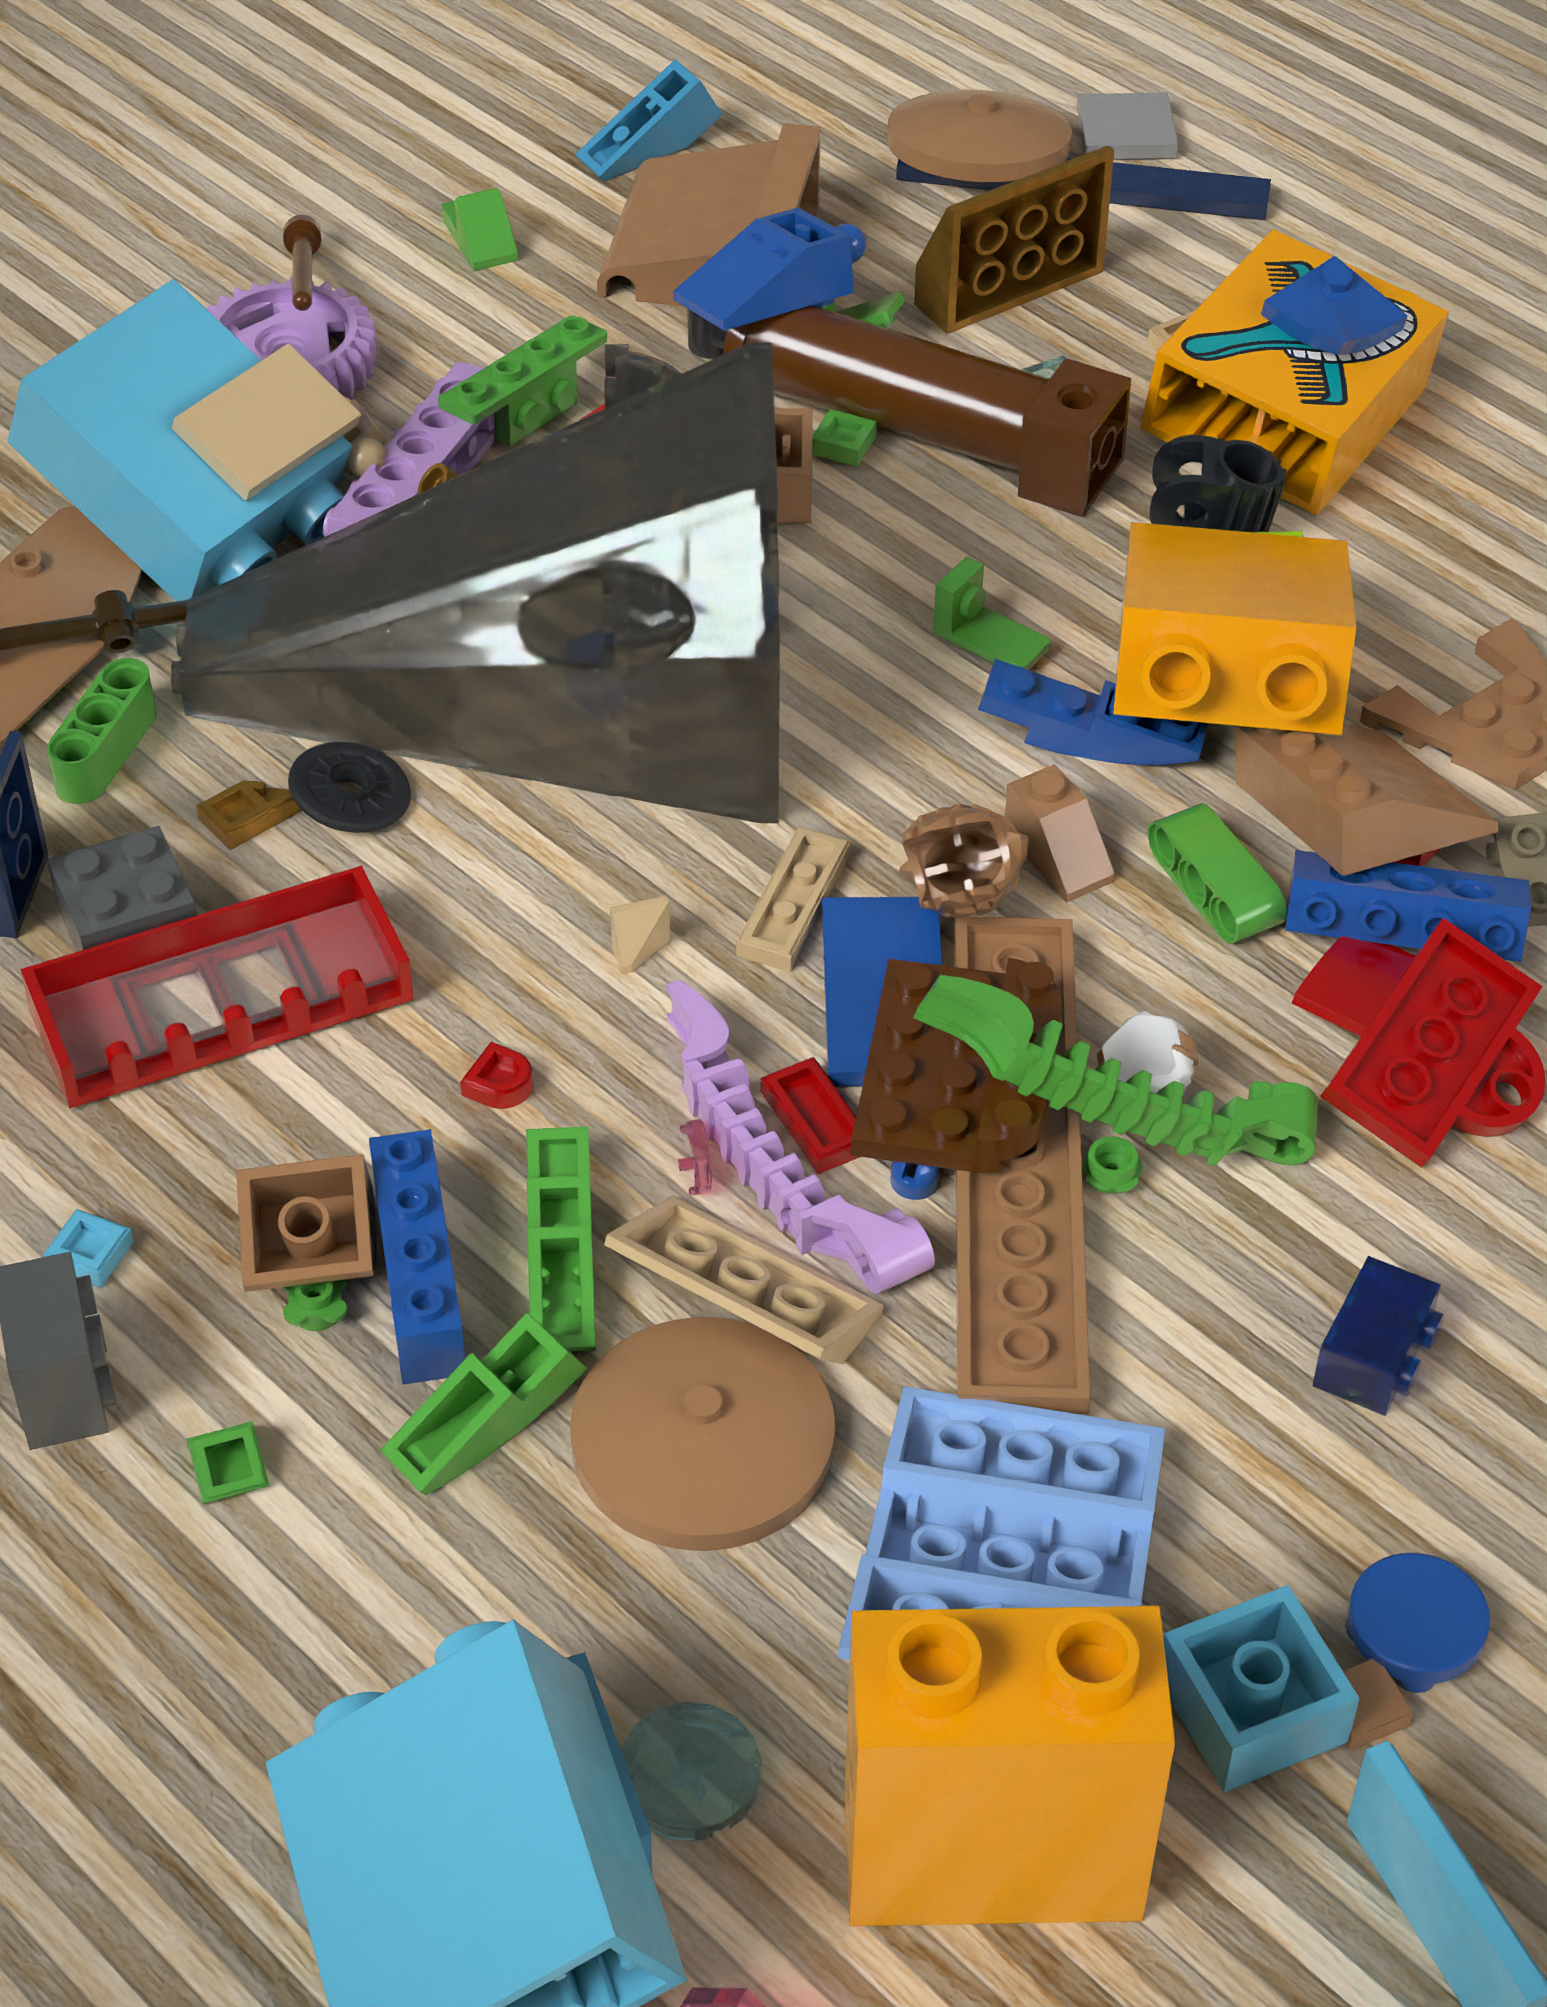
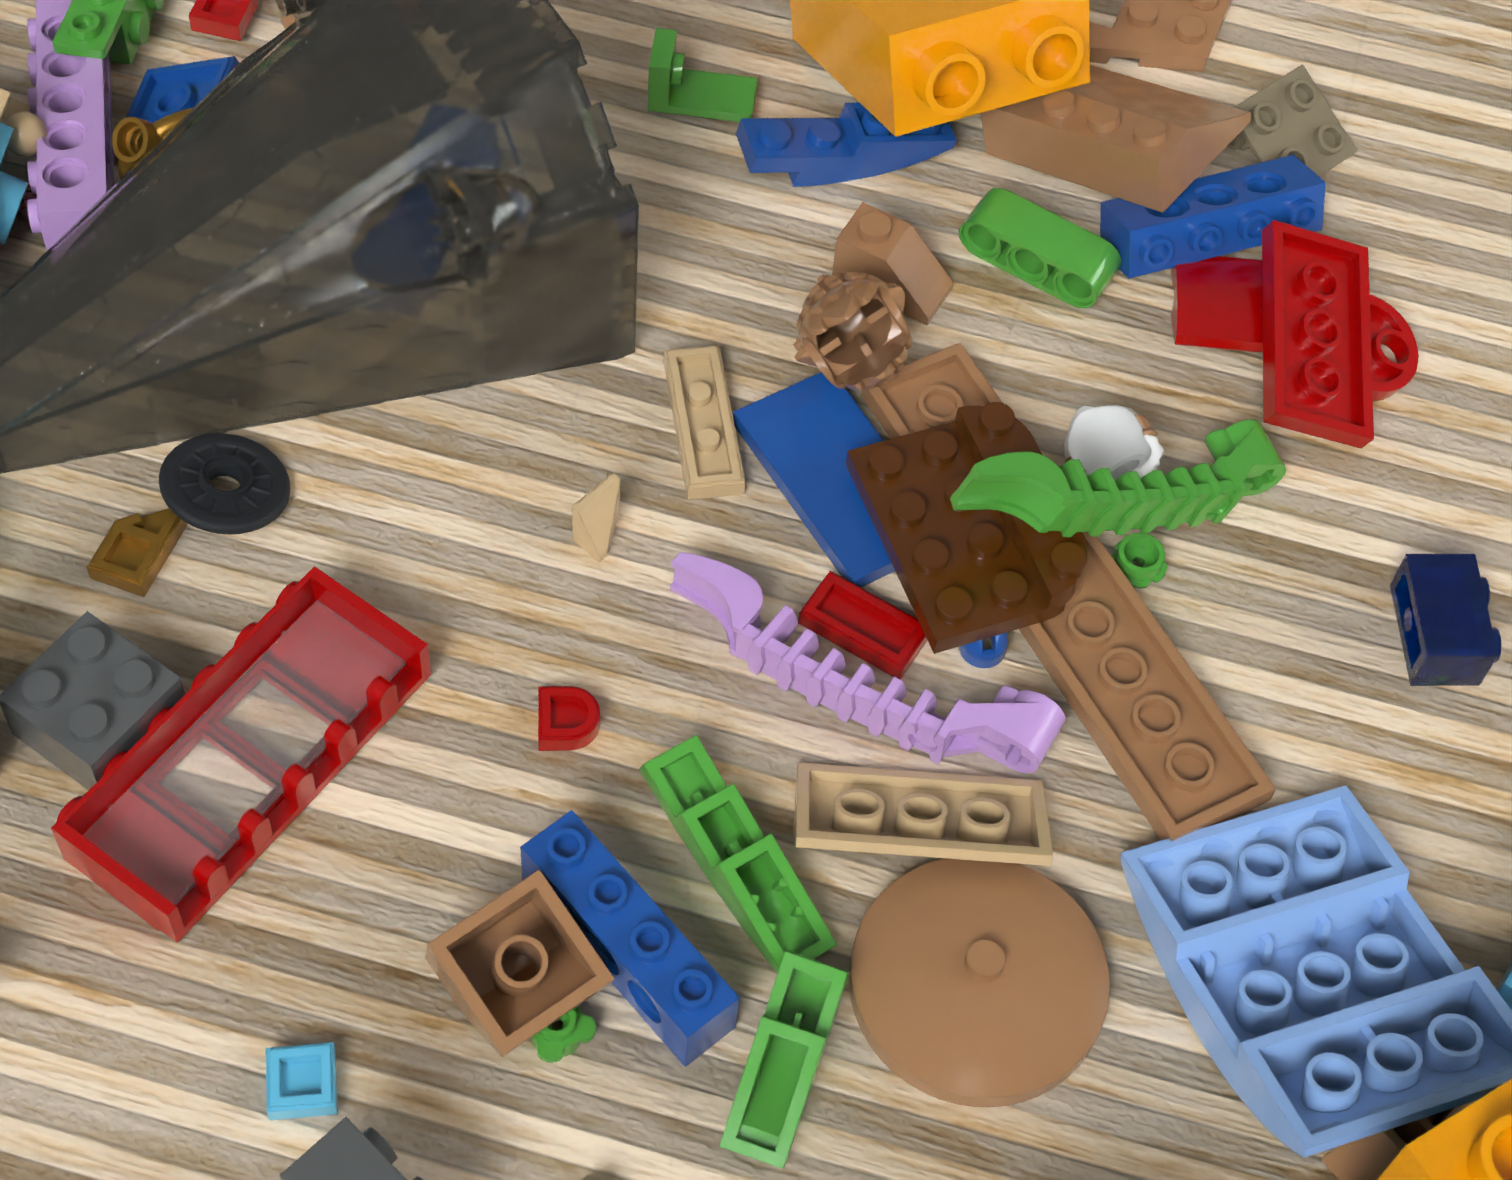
camera: 35 degrees left, 10 degrees up
clear pink piece [678,1119,712,1195] -> none

